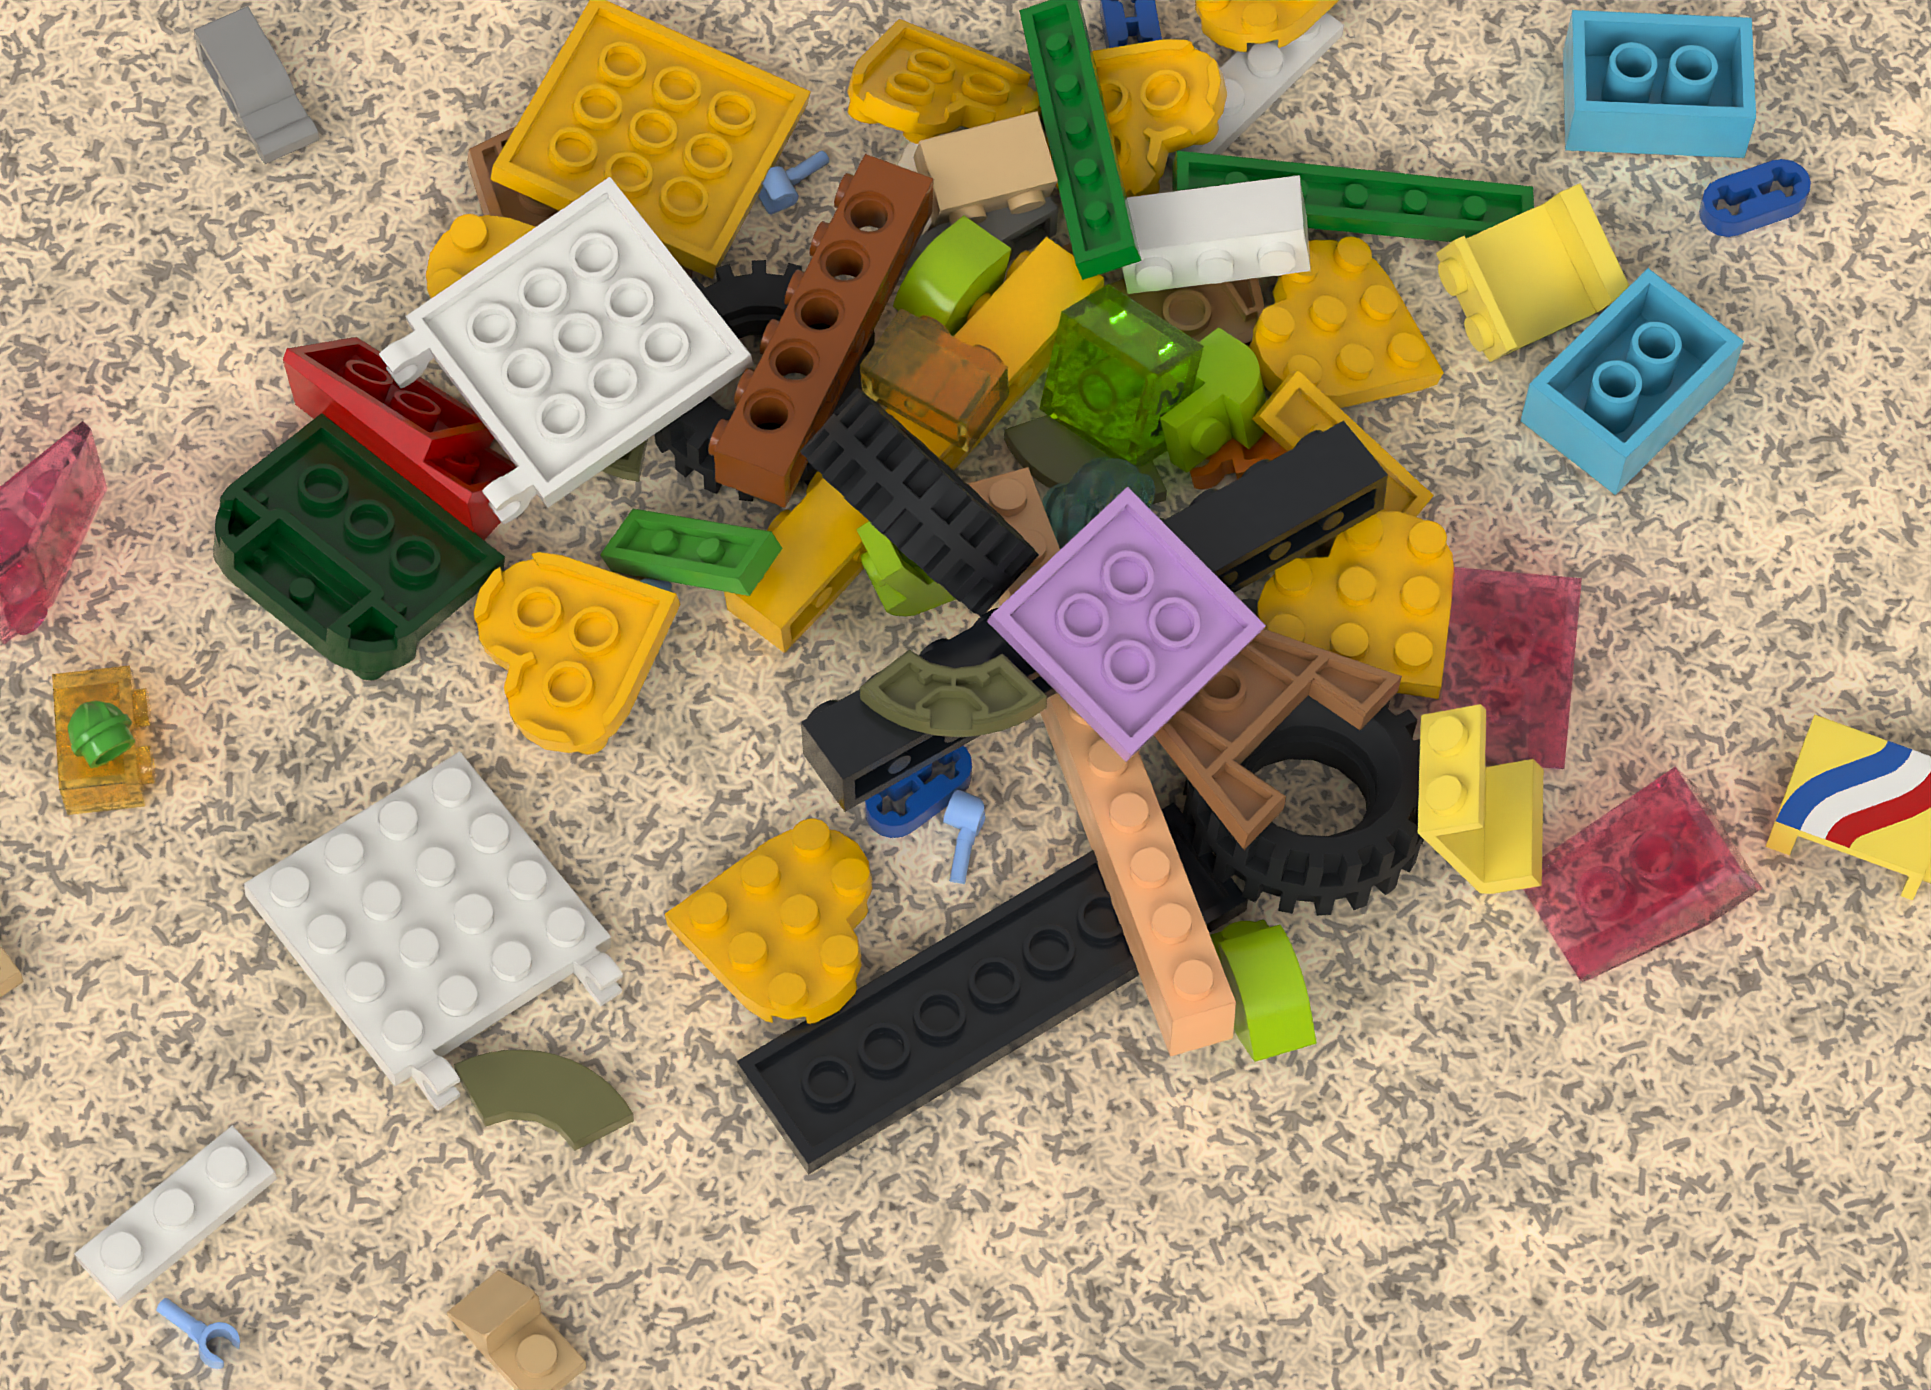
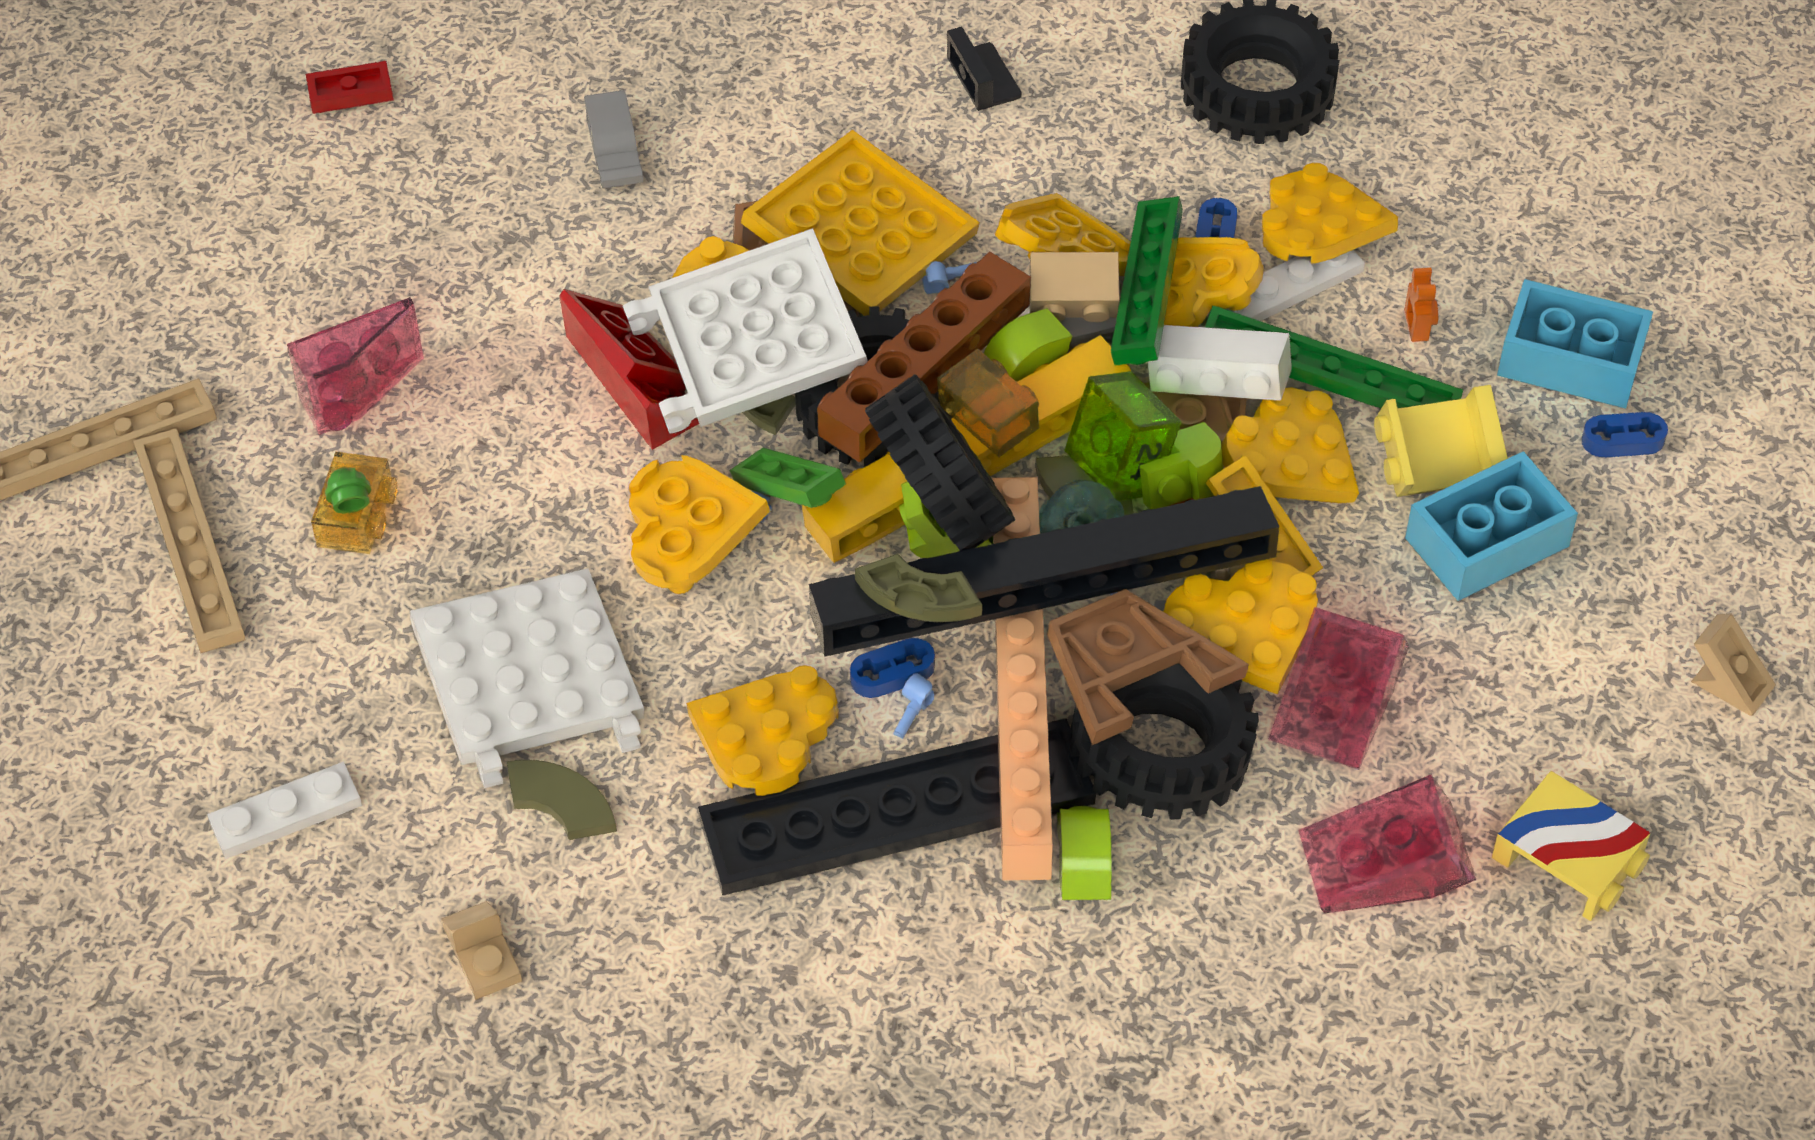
camera: 20 degrees right, 10 degrees down
light blue hand [156,1298,240,1369] -> none
dark green plate [213,413,505,681] -> none
lavender plate [987,487,1266,762] -> none
light yellow panel [1418,704,1544,894] -> none
none -> orange plate [1404,268,1438,342]

